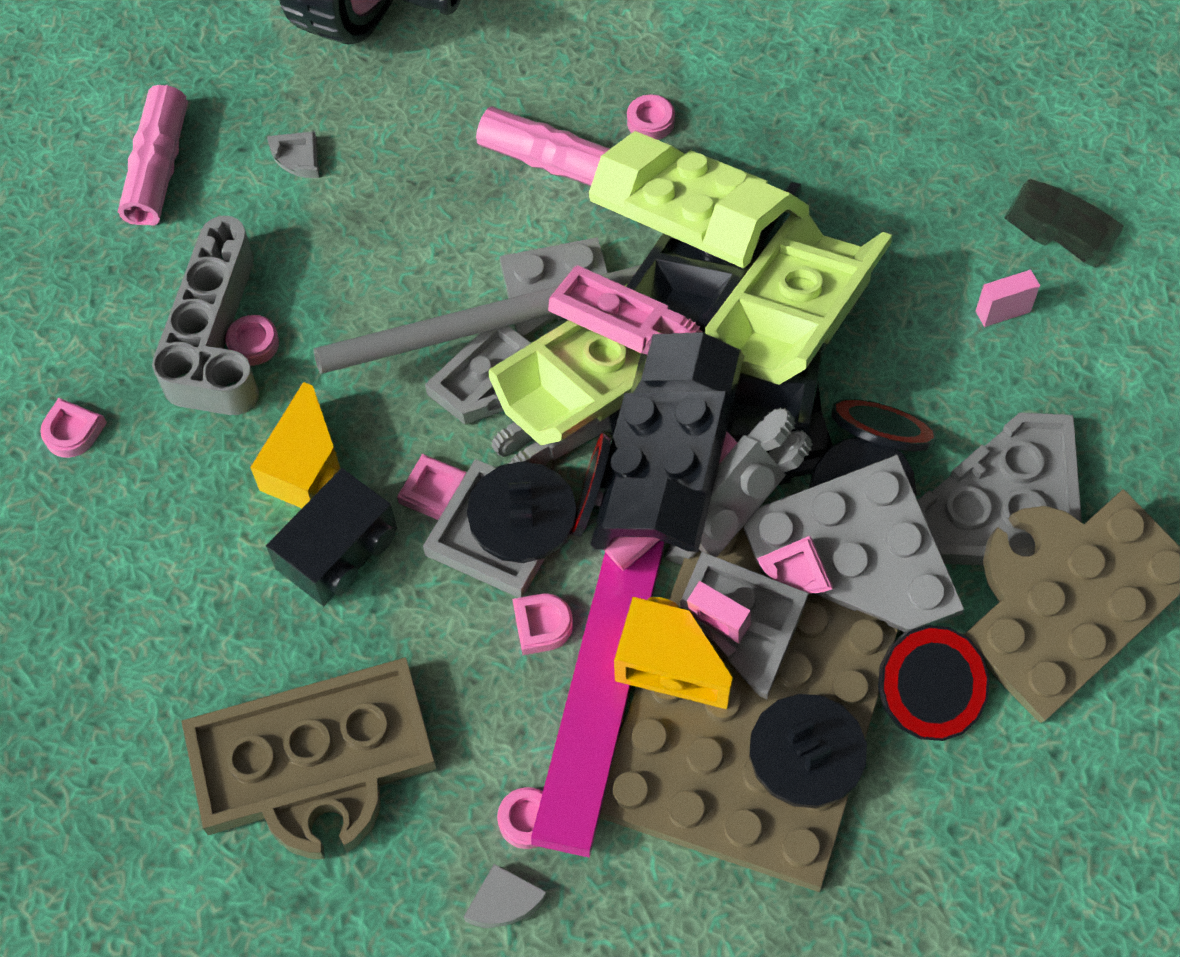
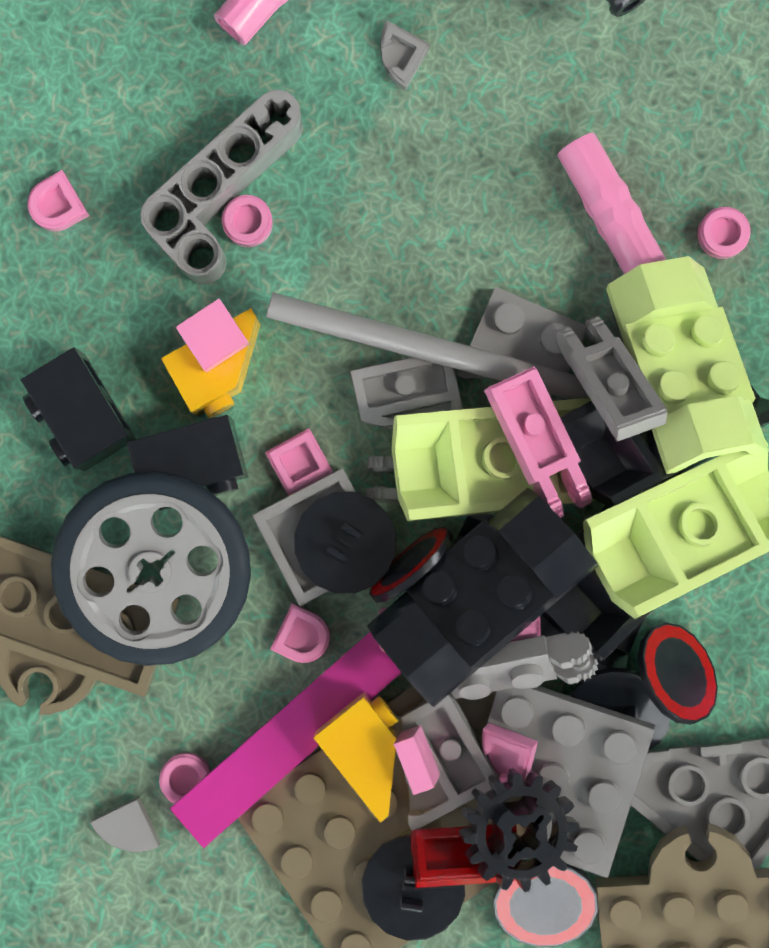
camera: 35 degrees right, 25 degrees up
none -> black brick [20,347,136,471]
none -> wedge [51,471,251,666]
none -> bright pink tile [176,298,250,373]
none -> red tile [410,825,521,888]
none -> black gear [459,768,580,892]
none -> light grey hinge [556,316,668,442]

